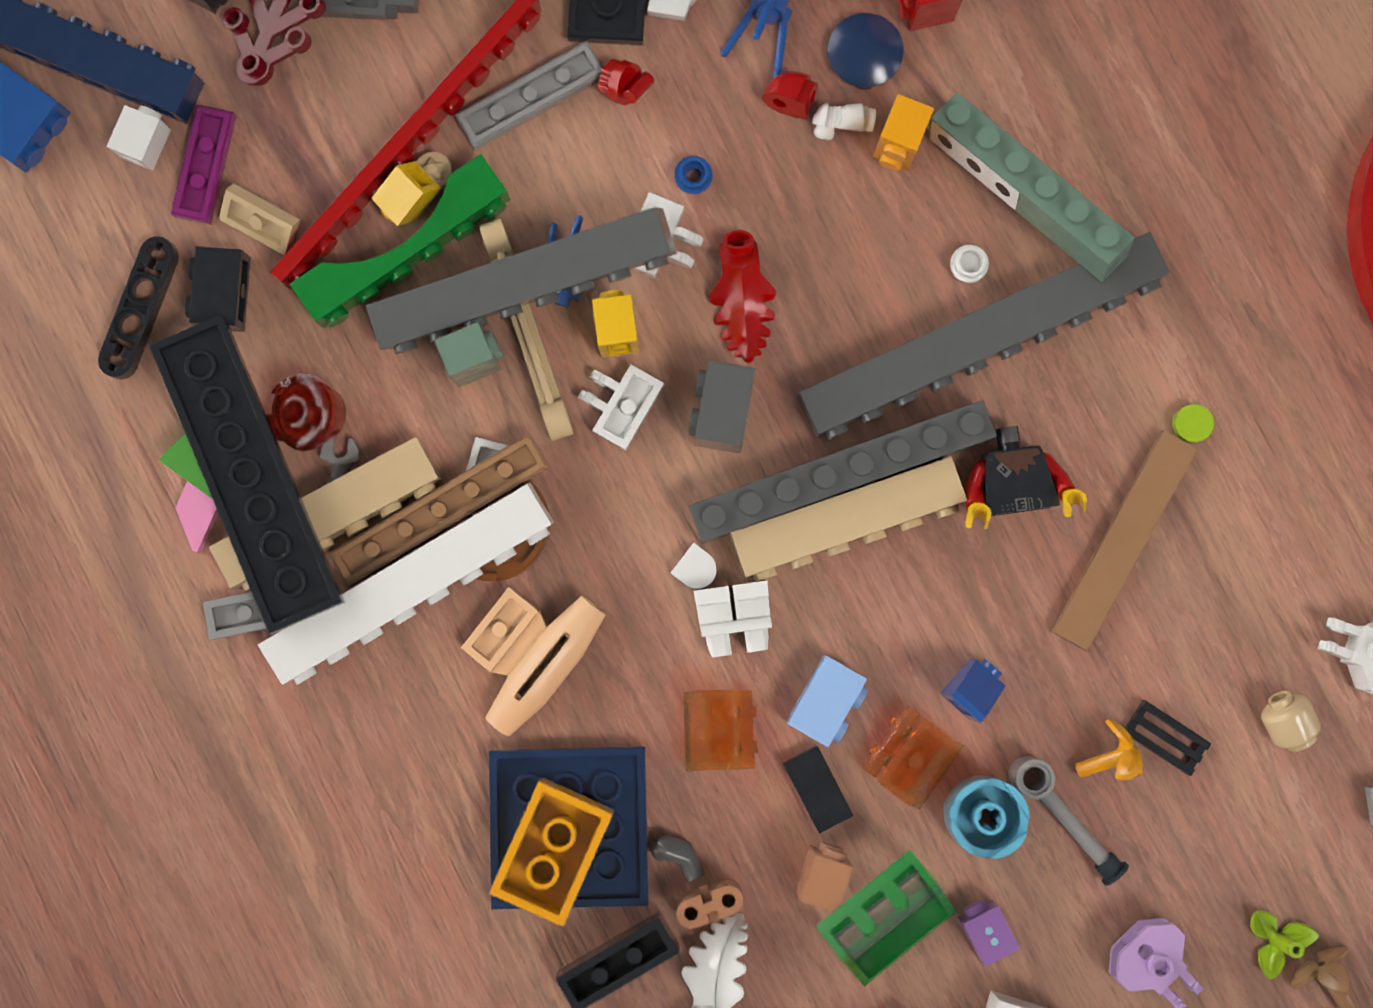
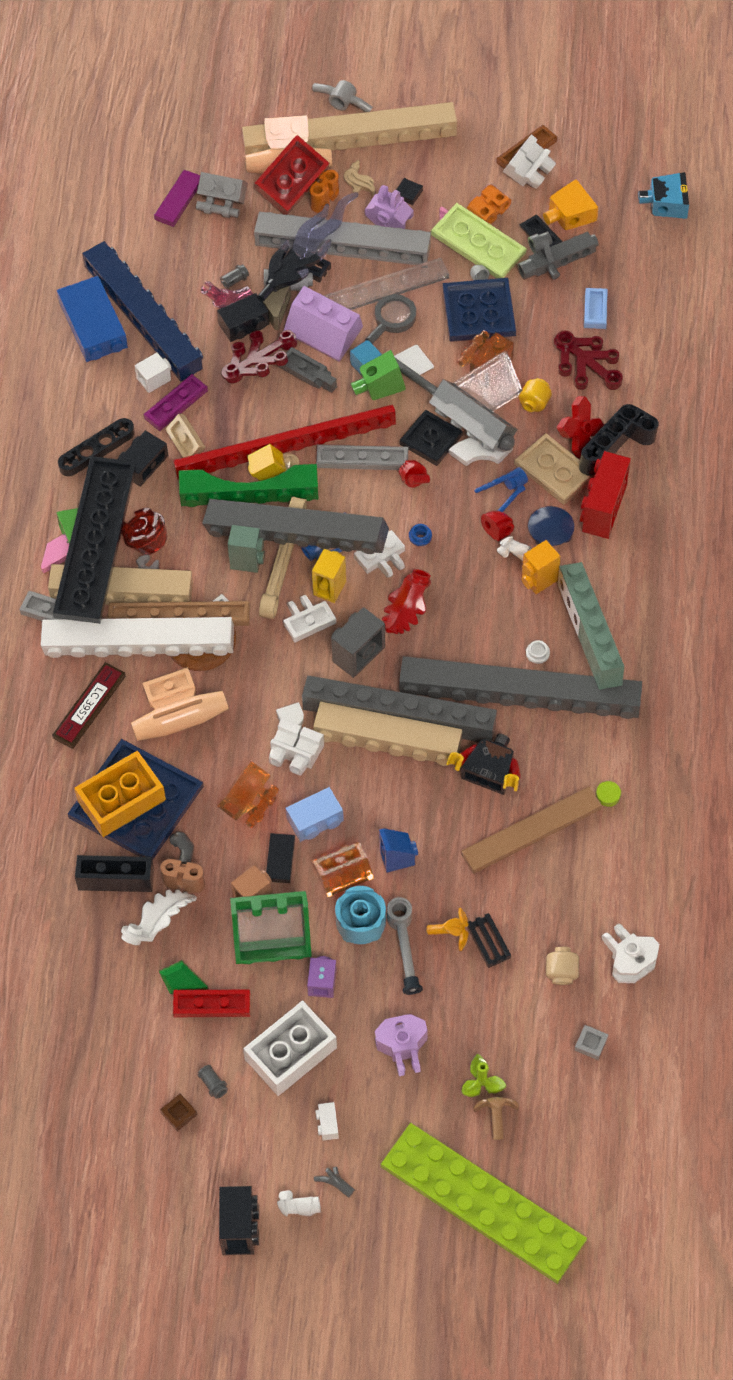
camera: 30 degrees right, 25 degrees down
none -> tile [52,662,126,749]

